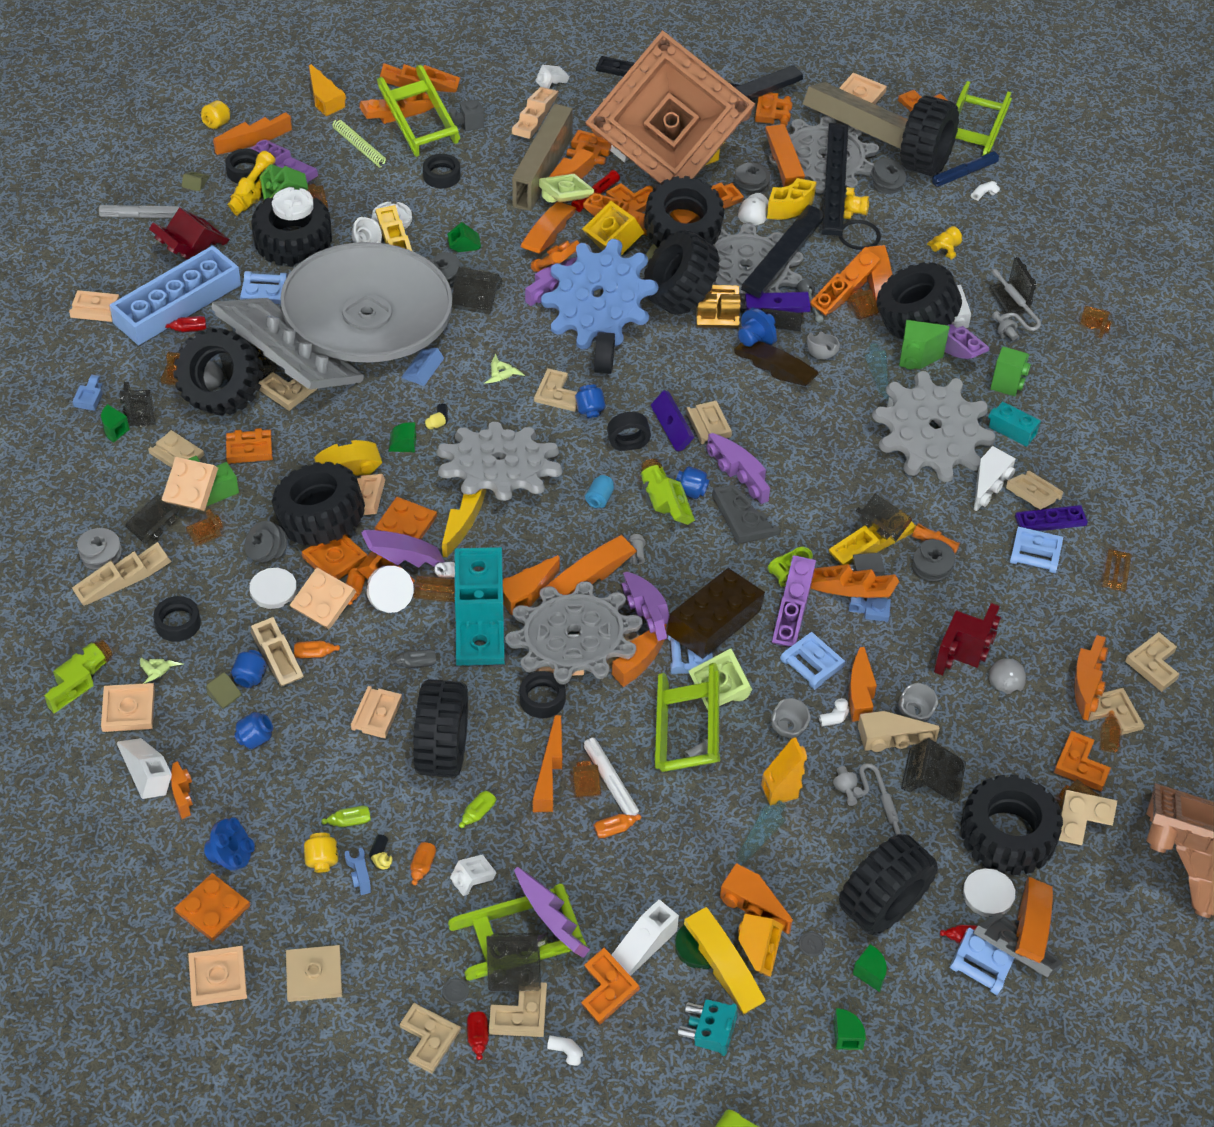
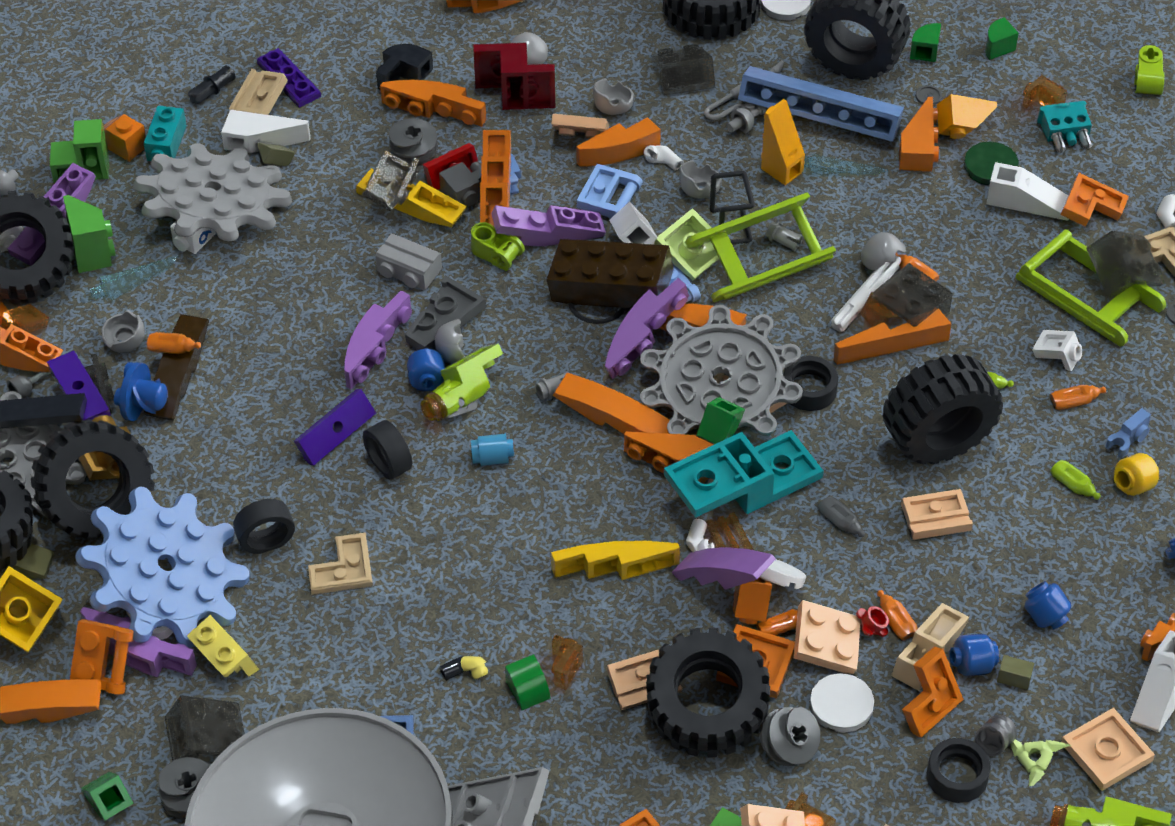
camera: 115 degrees left, 0 degrees up
yellow brick [314,440,382,476] -> none
arm [369,834,393,870] -> none
orange plate [375,497,437,539] -> none
light grey plate [436,422,562,501] -> none
yellowish green piece [485,354,525,383] -> none
medium lavender slope [514,867,590,958] -> none
blue head [575,384,606,418] -> none
yellow slope [684,907,766,1014] -> none
tan plate [686,401,732,444] -> none
tan slope [858,711,940,752] -> none
orange pin [912,523,960,554] -> none
light blue plate [1010,527,1063,573] -> none
clear orange tile [1102,549,1132,592] -> none
none -> orange slope [103,114,146,162]
none -> orange piece [146,332,201,354]
none -> light yellow bracket [187,615,259,677]
none -> black axle [188,65,236,104]
none -> olive slope [257,142,295,166]
none -> light grey brick [375,233,442,290]
none -> black brick [376,44,433,90]
none -> orange slope [380,80,487,127]
none -> red tile [422,143,479,190]
none -> light grey hair [435,319,465,365]
none -> clear orange bracket [551,635,583,690]
none -> light nougat plate [552,114,609,138]
none -> white brick [609,202,658,244]
none -> green brick [697,397,745,444]
none -> black piece [709,170,755,245]
none -> medium blue brick [738,66,904,142]
none -> red plate [856,606,889,637]
none -> light grey hair [861,232,906,271]
none -> clear smoke bracket [872,263,953,327]
none -> orange plate [902,646,964,737]
none -> flat silver wheel [974,715,1017,757]
none -> clear orange bracket [1023,75,1067,108]

